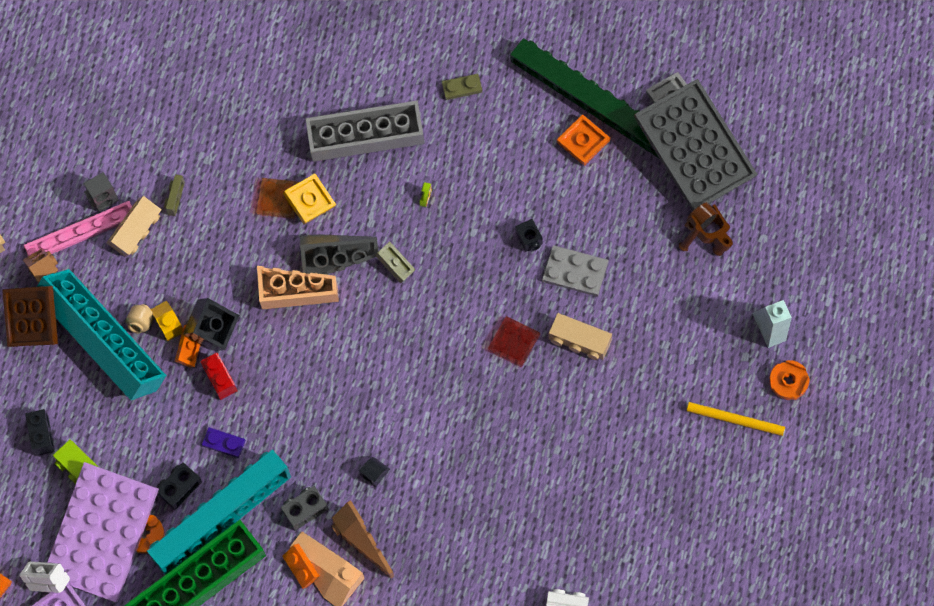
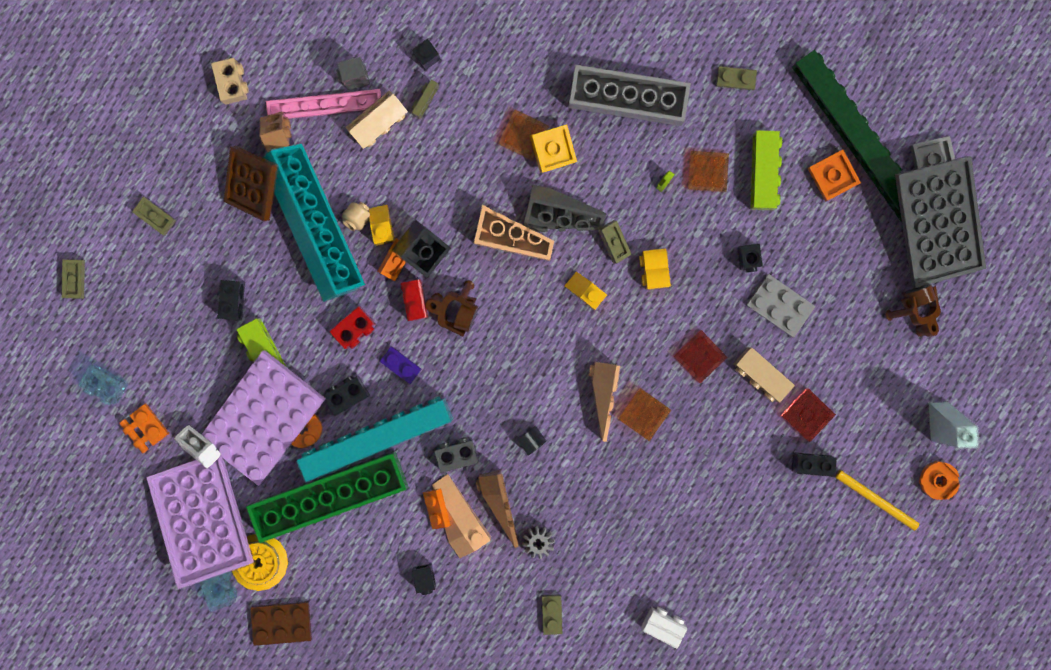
camera: 15 degrees right, 20 degrees up
none -> red brick [330,306,376,349]
none -> black brick [412,38,441,70]
none -> reddish brown piece [425,280,479,337]
none -> light grey gear [522,526,555,559]
none -> yellow slope [564,272,607,310]
none -> light nougat wedge [589,361,620,442]
none -> clear orange plate [618,388,671,441]
none -> yellow brick [639,248,671,290]
none -> clear orange plate [688,151,729,192]
none -> lime brick [750,130,782,210]
none -> clear red plate [780,388,836,442]
none -> black brick [791,452,837,477]

